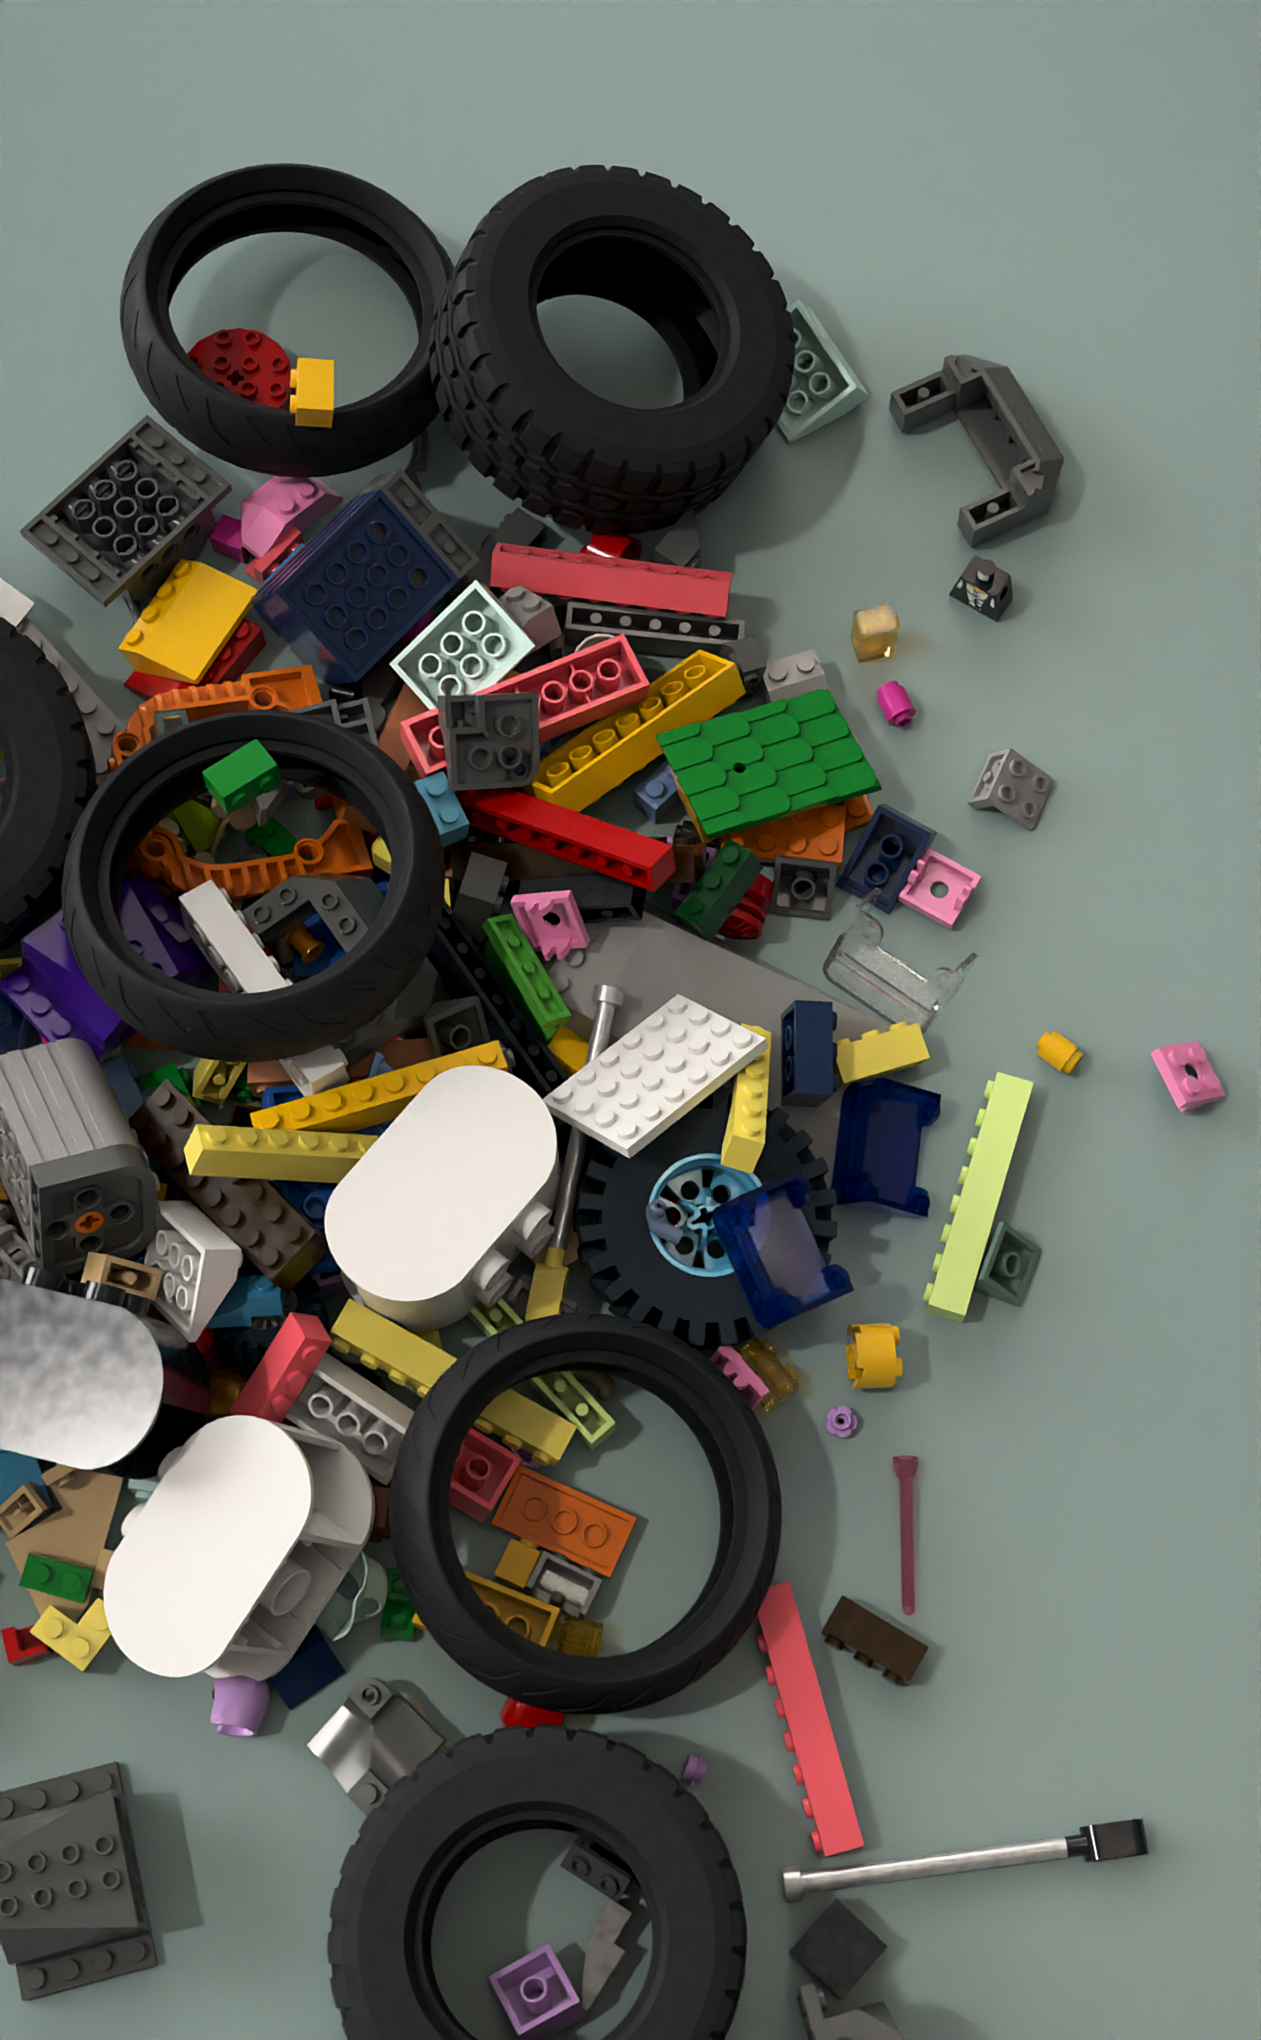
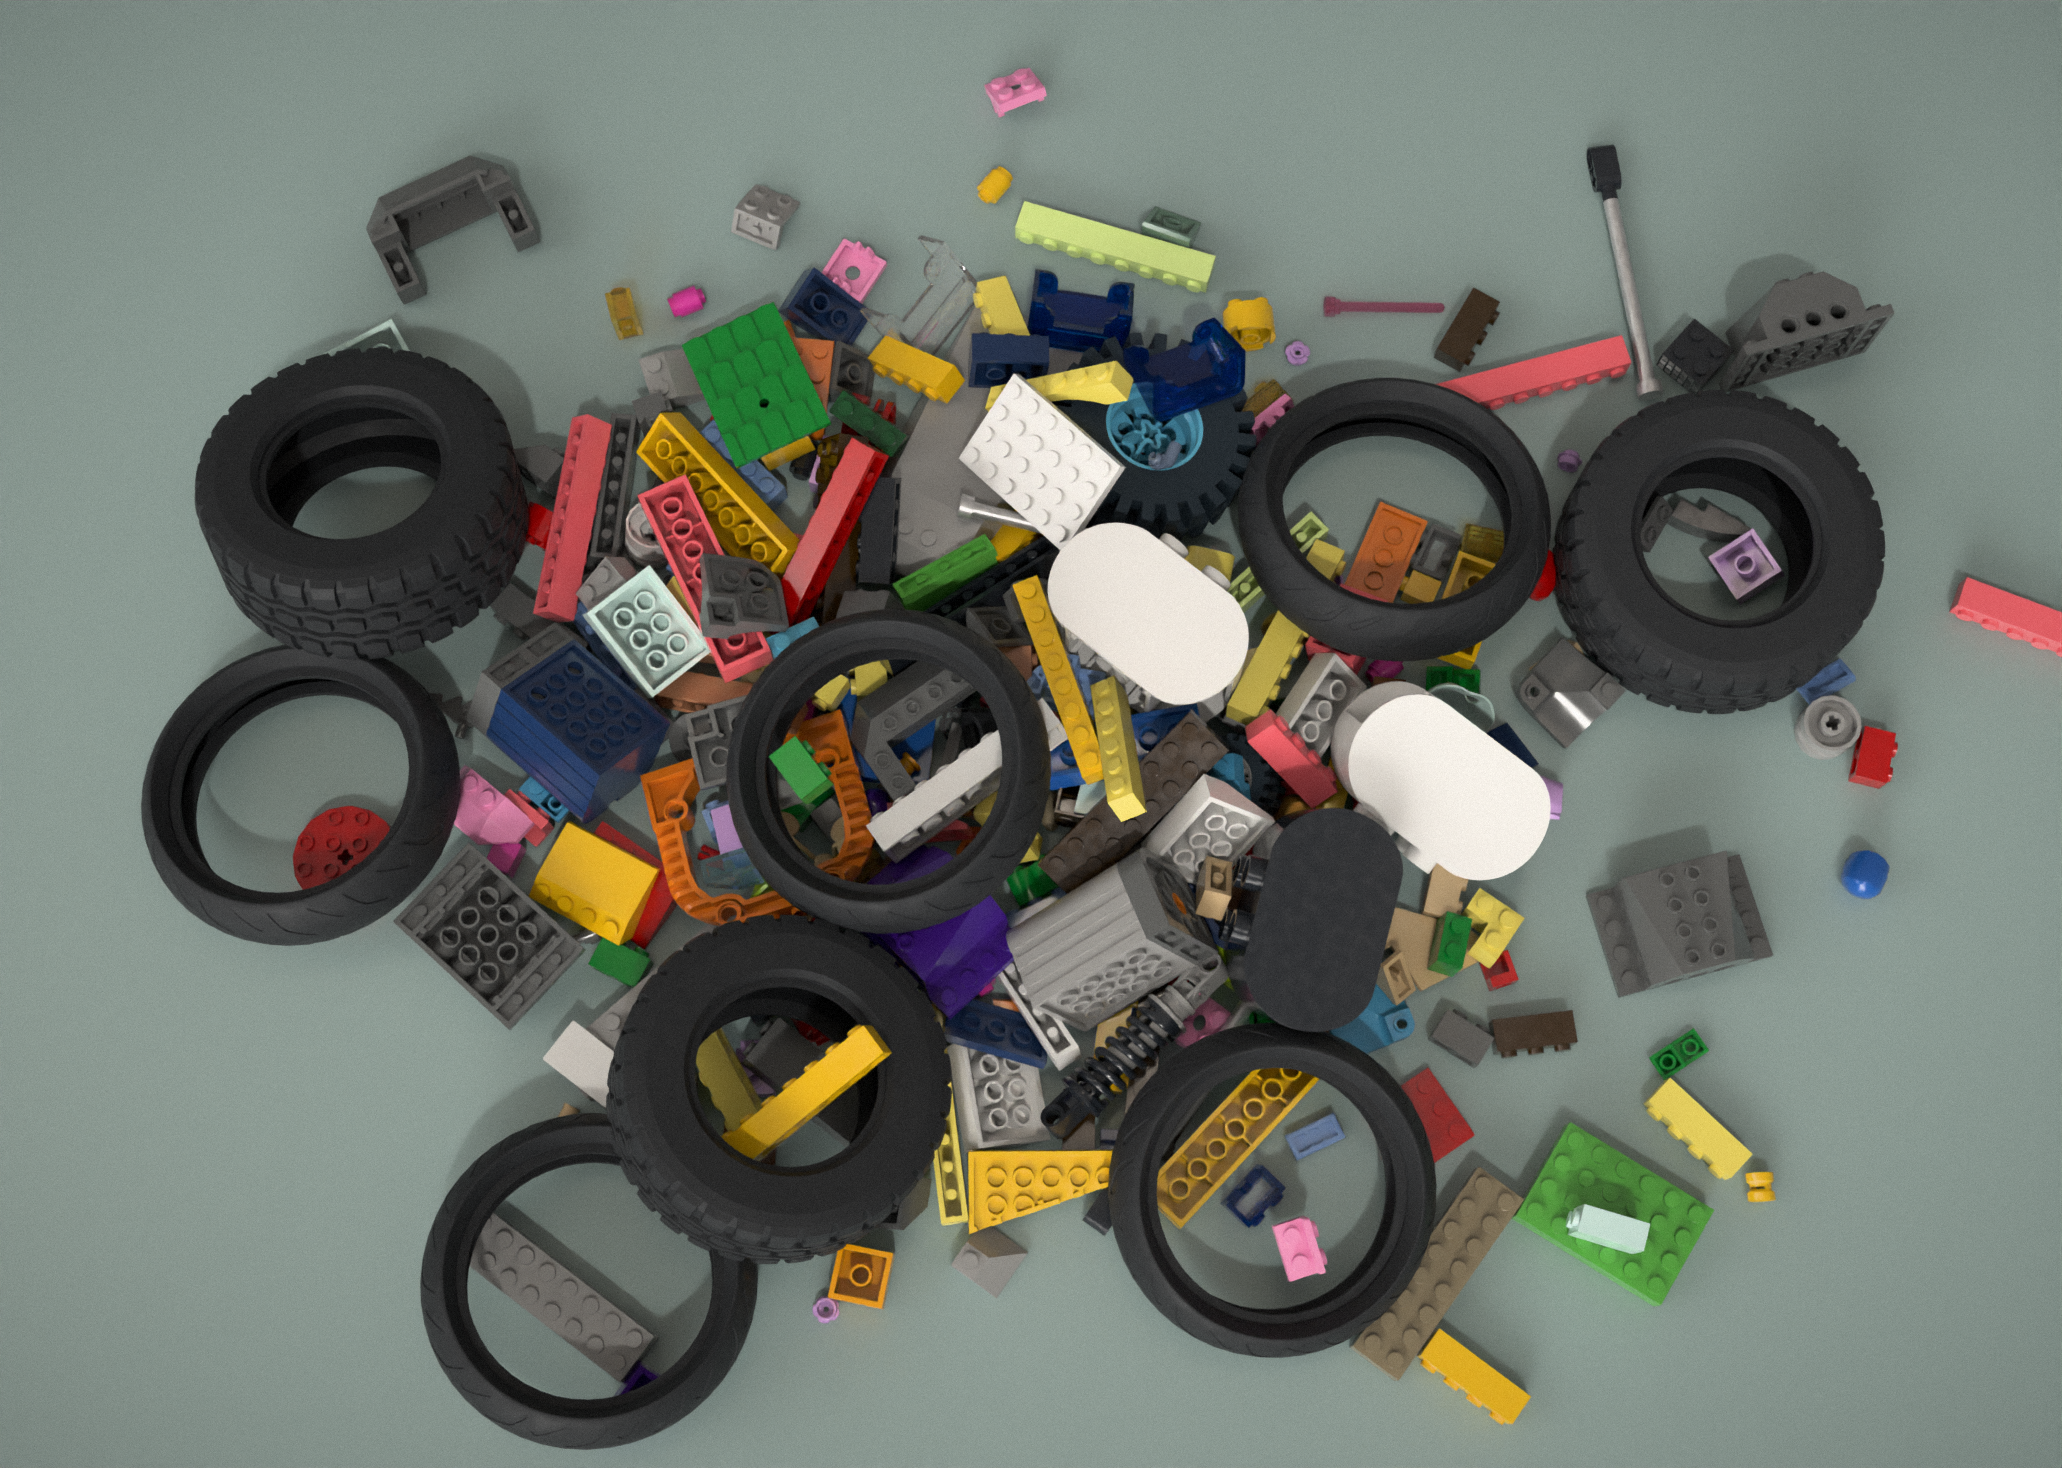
camera: 90 degrees left, 5 degrees up
yellow brick [290,357,334,428] -> none
black hinge [329,683,362,704] -> none
bright pink piece [510,890,590,961] -> none
black torso [949,556,1013,622] -> none
none -> green brick [588,937,654,988]
none -> yellow brick [868,335,965,404]

